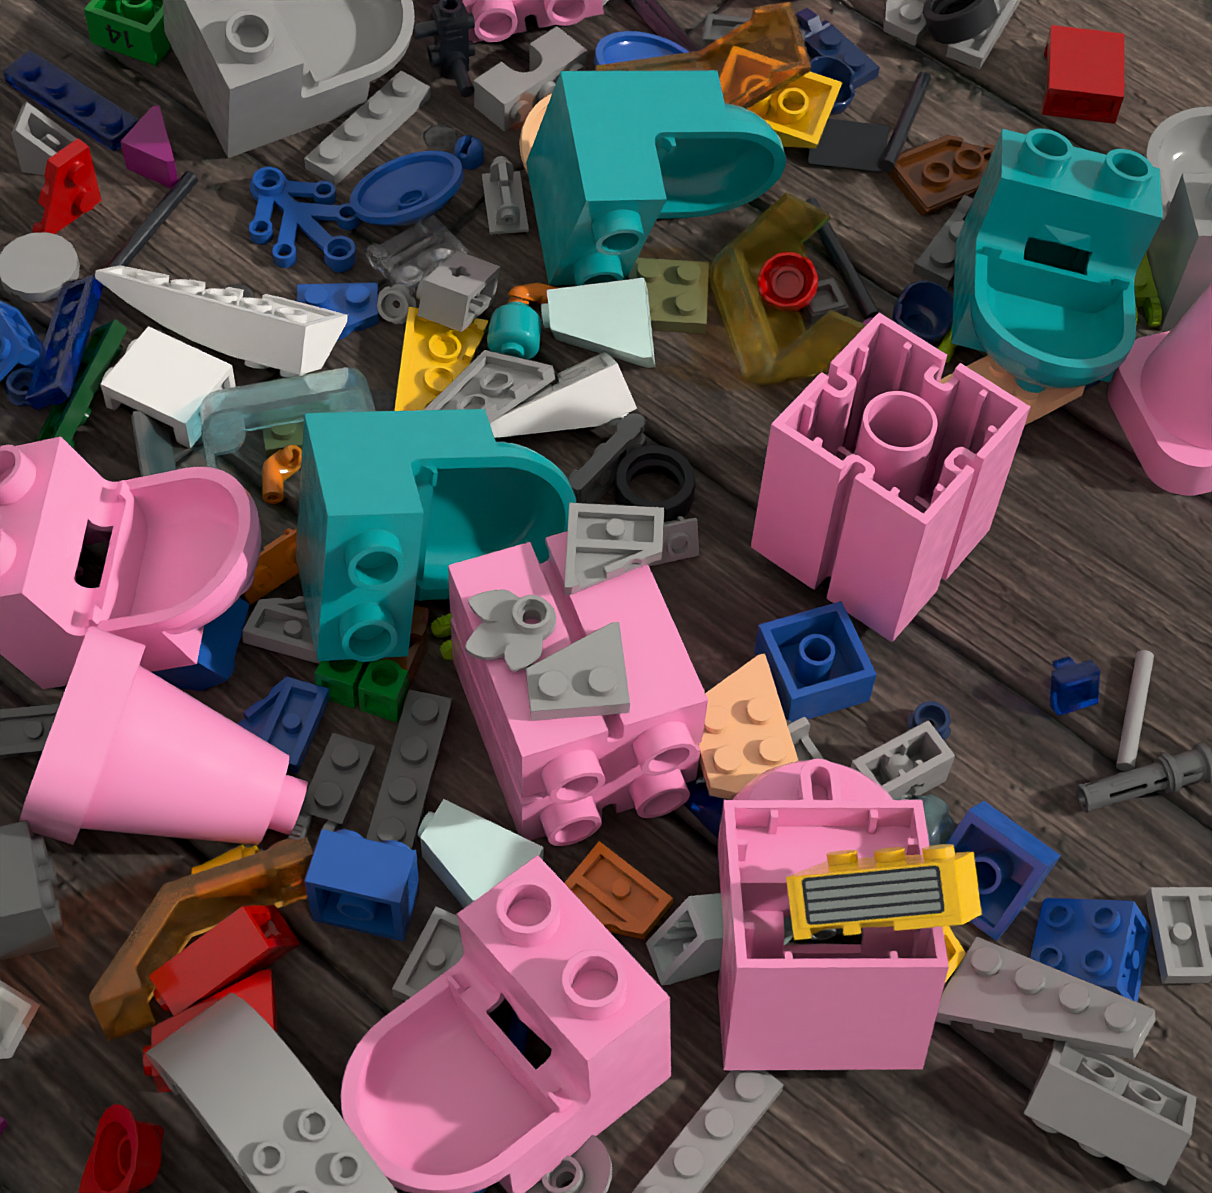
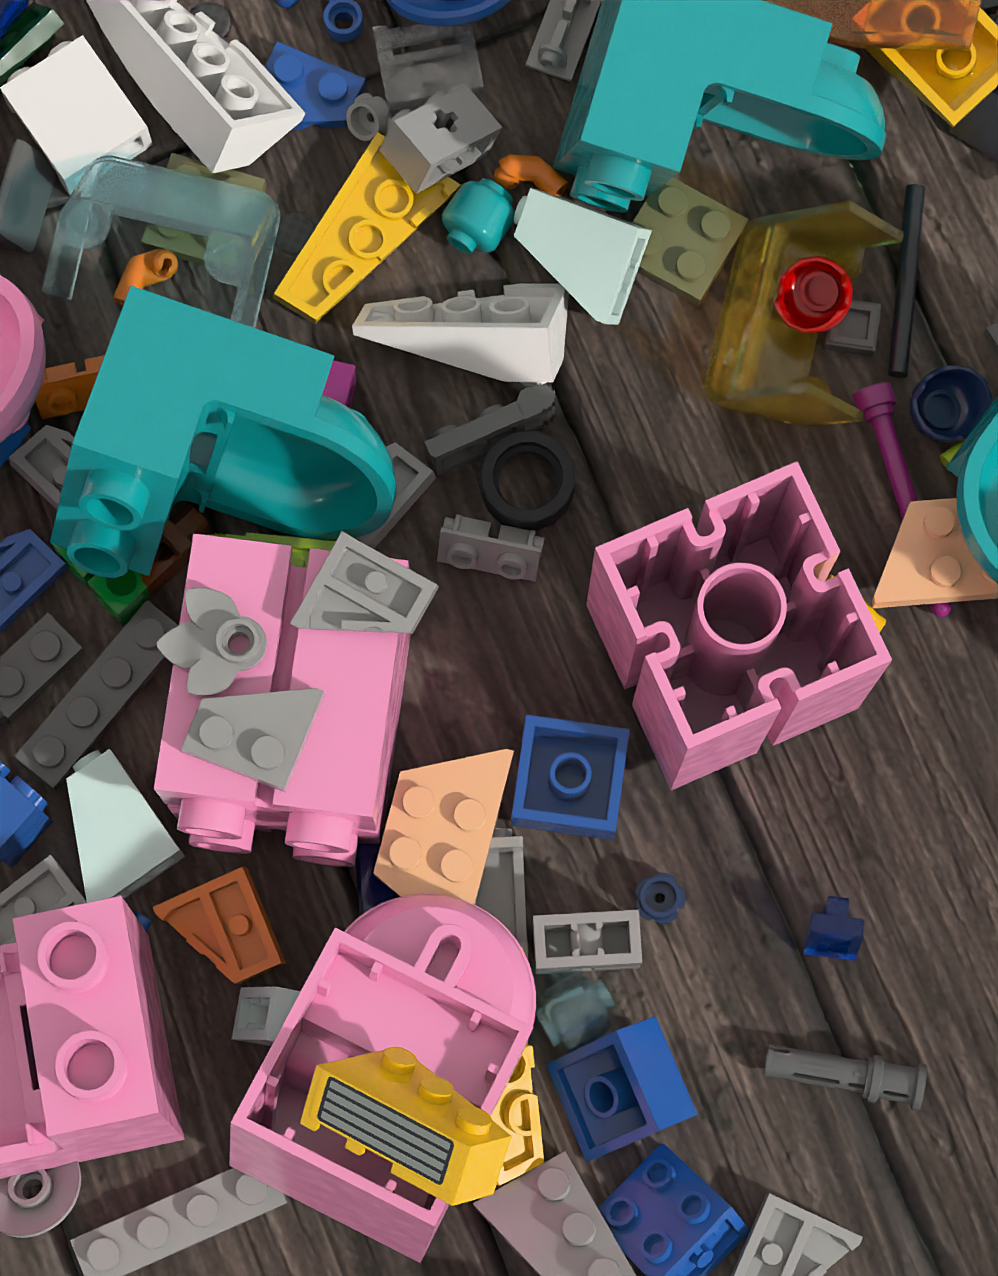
camera: 30 degrees right, 20 degrees up
light grey wing [424,350,555,423] -> none
light grey bar [1116,650,1154,772] -> none

